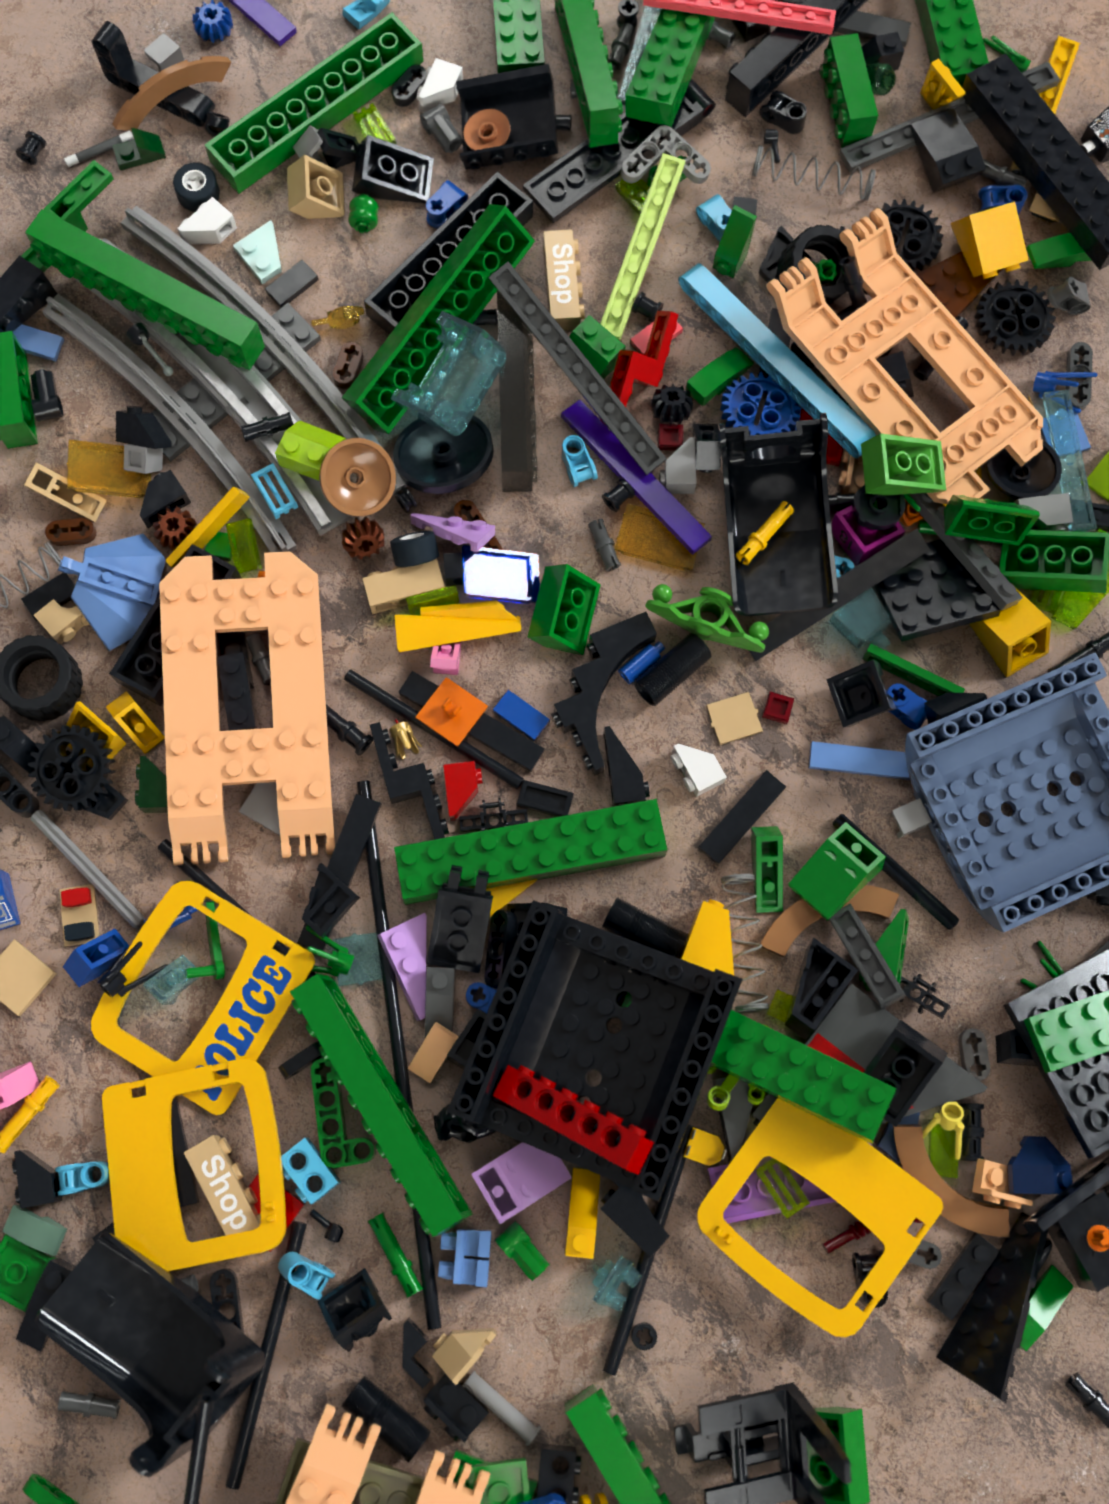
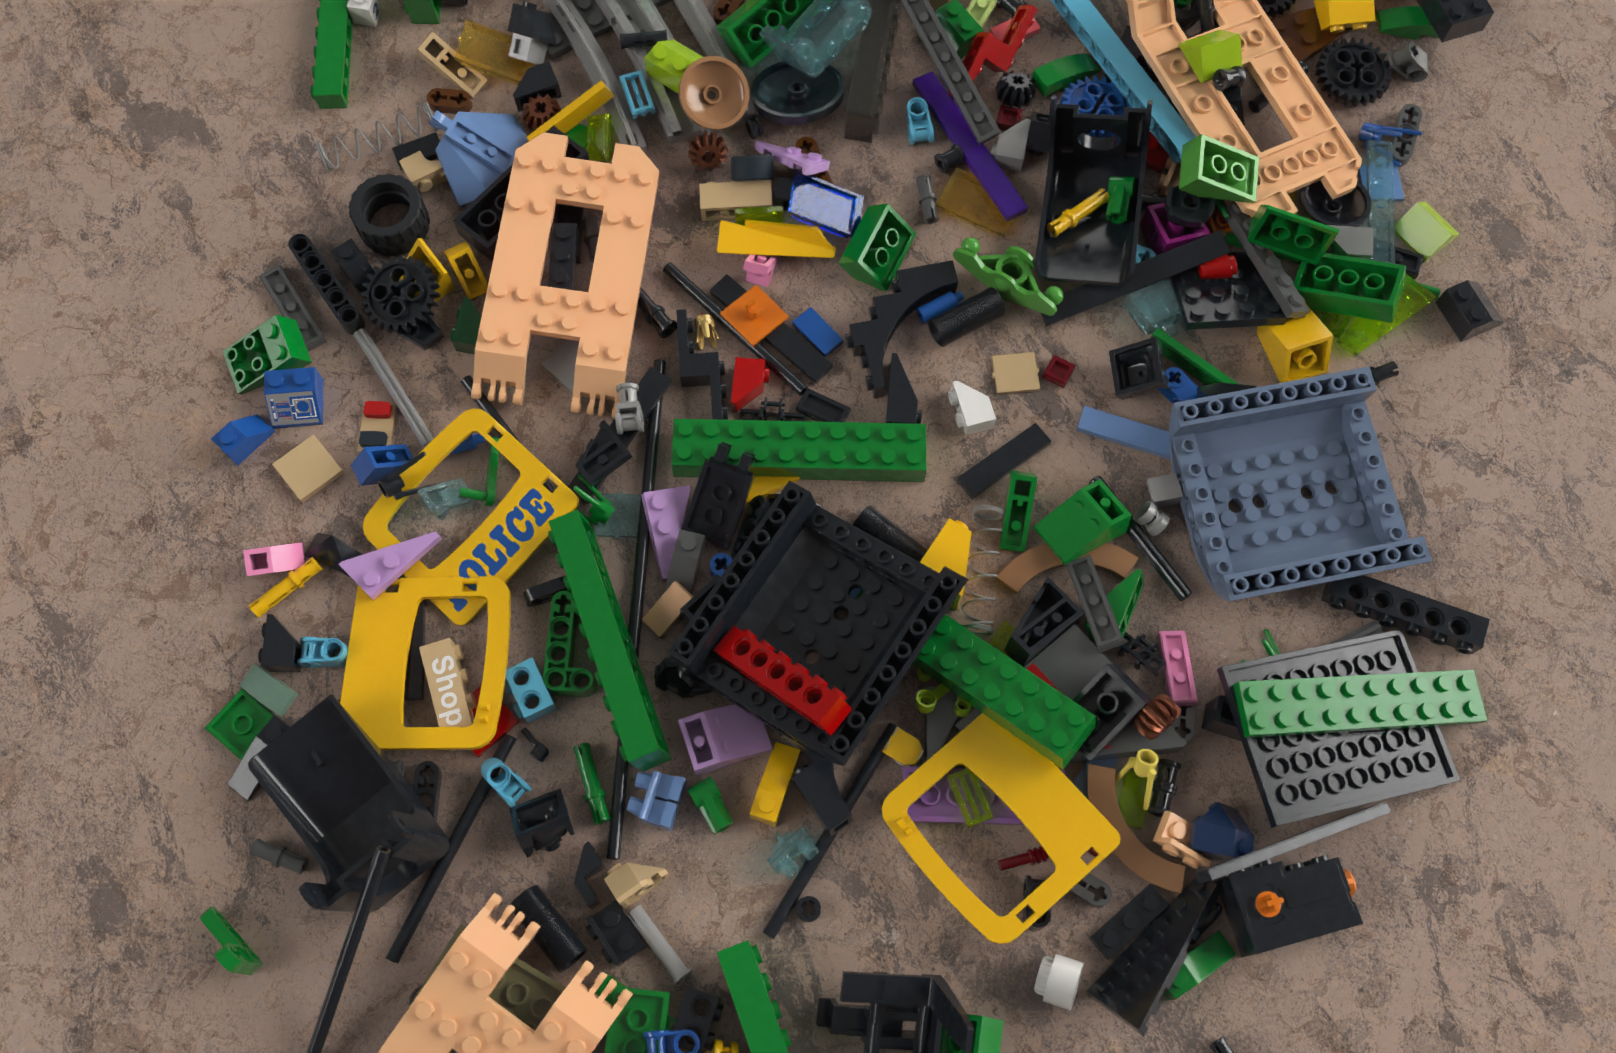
camera: 15 degrees right, 5 degrees down
none -> black slope [304,533,362,577]
none -> lavender wing [339,531,442,600]
none -> light grey connector [615,383,644,435]
none -> white piece [1034,954,1084,1011]
none -> green piece [1106,176,1136,224]
none -> light grey wheel [1133,501,1170,536]
none -> copper gear [1134,693,1181,740]
none -> bright pink tile [1157,630,1198,706]
none -> lime slope [1179,30,1242,84]
none -> red cone [1198,254,1237,279]
none -> black bush [1213,66,1246,91]

